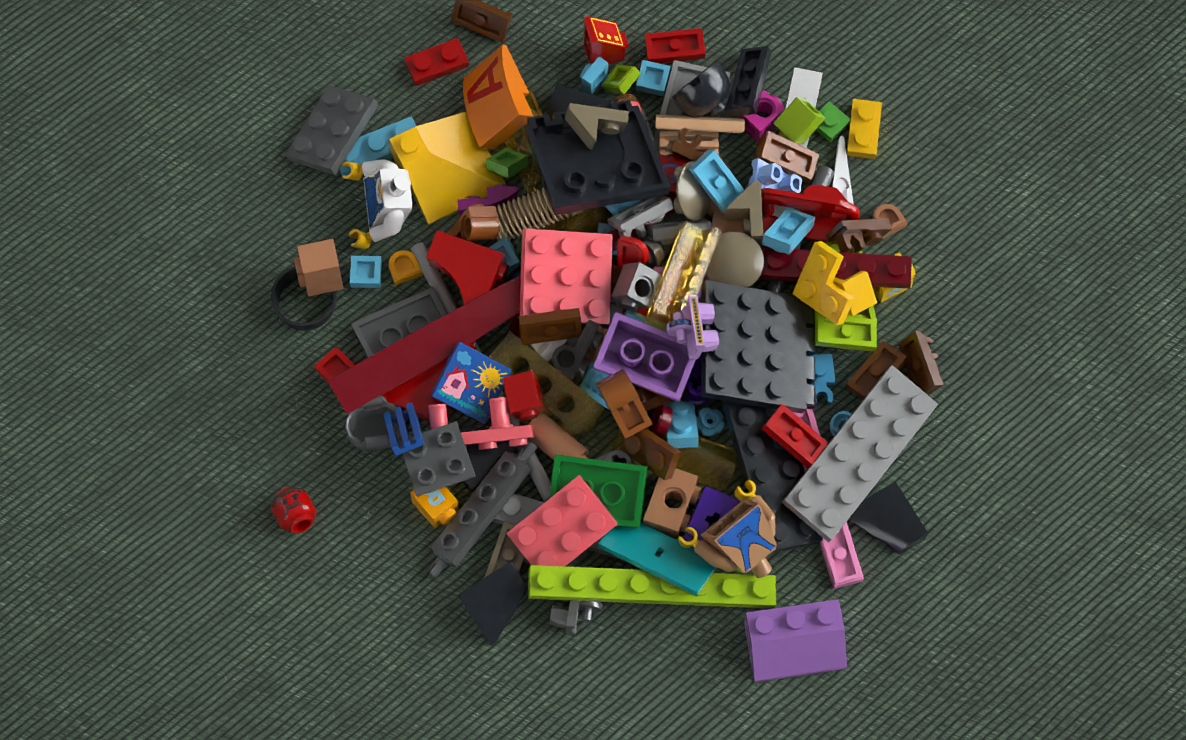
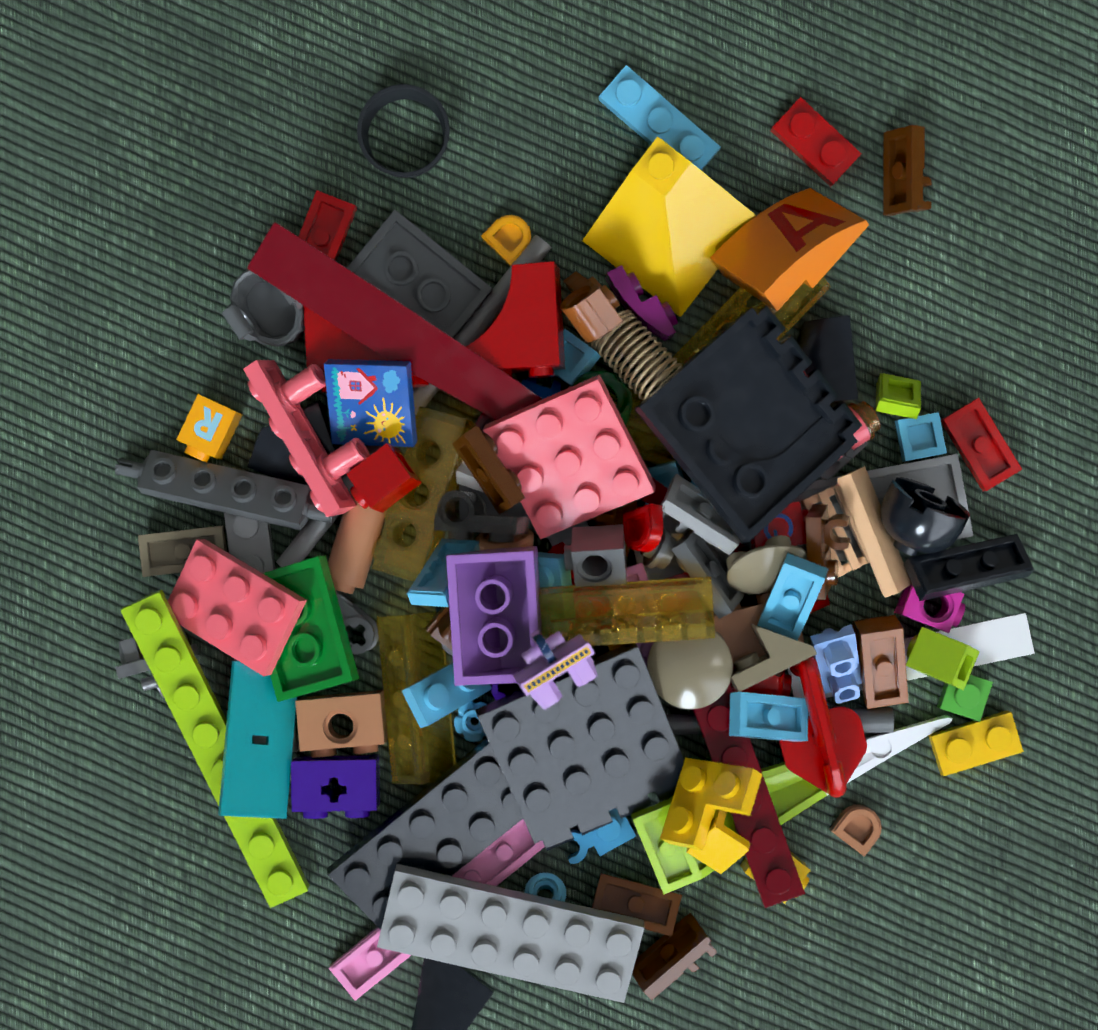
camera: 70 degrees right, 20 degrees up
red head [271,487,316,534] -> none
dark grey plate [285,85,379,176] -> none
nougat brick [294,239,344,296] -> none
white torso [342,159,412,250] -> none
medium azure plate [350,255,382,288] -> none
blue tile [383,402,424,455] -> none
dark grey hinge [399,421,476,497] -> none
black slope [458,561,528,645] -> none
bright green plate [486,148,528,178] -> none
dark tan slope [565,103,629,150] -> none
medium azure plate [580,57,608,94] -> none
red slope [583,16,629,65] -> none
dark orange plate [596,369,652,439] -> none
reddish brown plate [620,428,681,480] -> none
dark red tile [649,405,673,437] -> none
medium nougat torso [678,480,777,578] -> none
medium lavender slope [744,599,847,682] -> none
red plate [761,403,829,468] -> none
reddish brown plate [826,218,892,253] -> none

